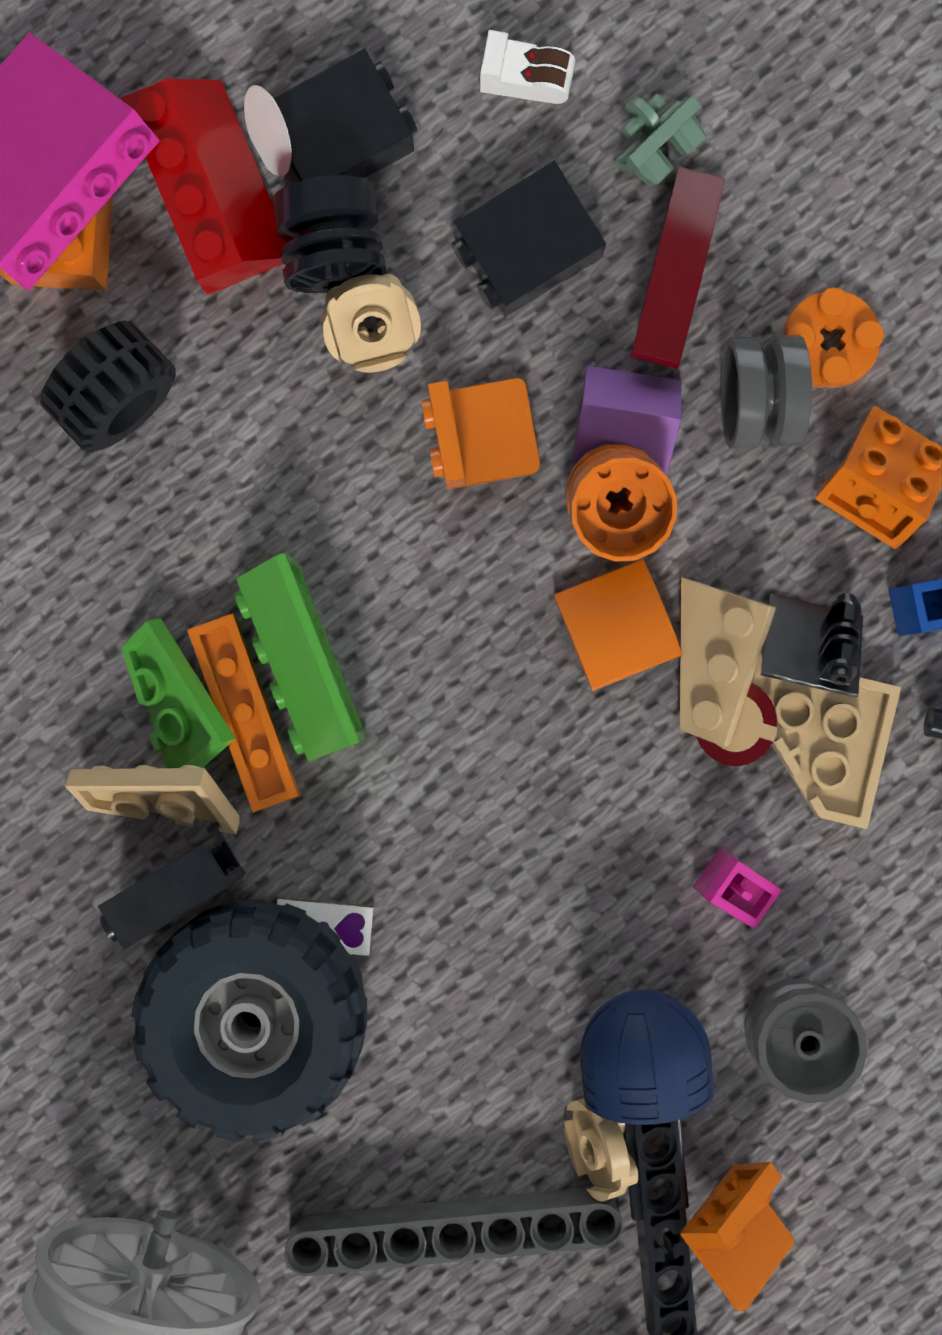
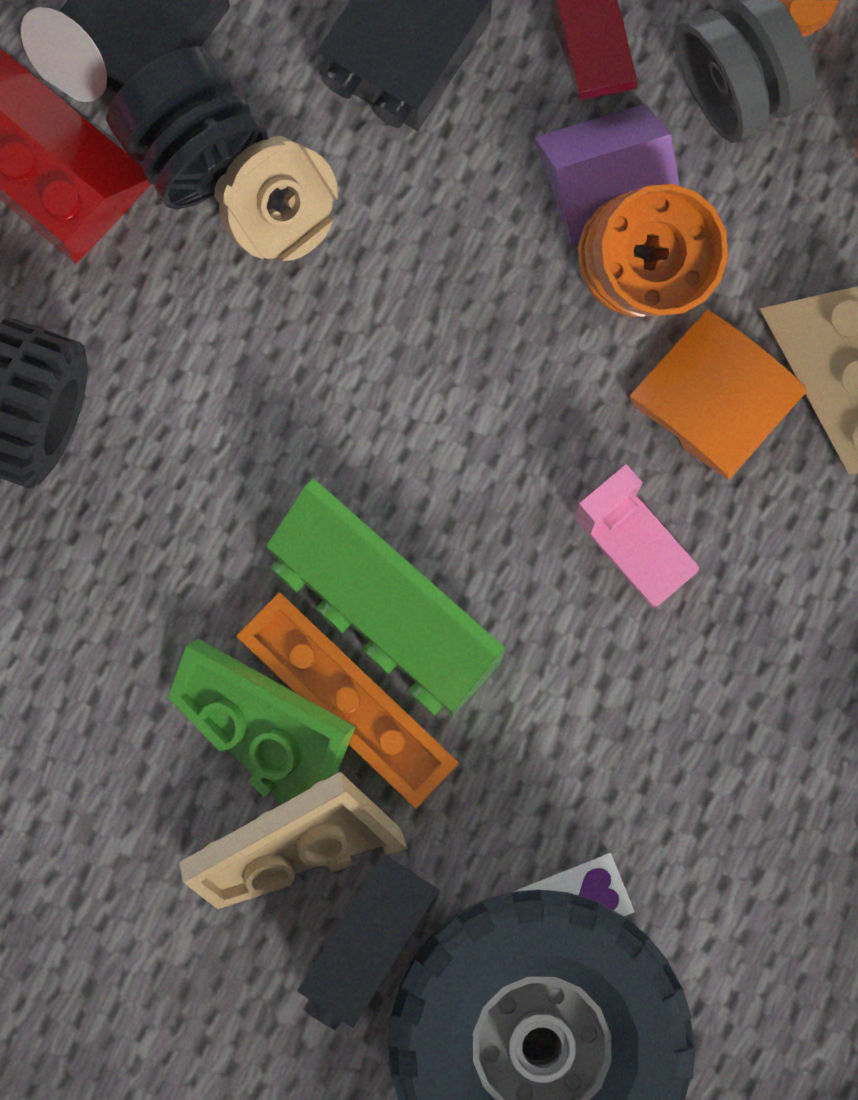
camera: 25 degrees left, 10 degrees down
orange bracket [421,378,540,490] -> none
none -> bright pink bracket [574,464,699,608]

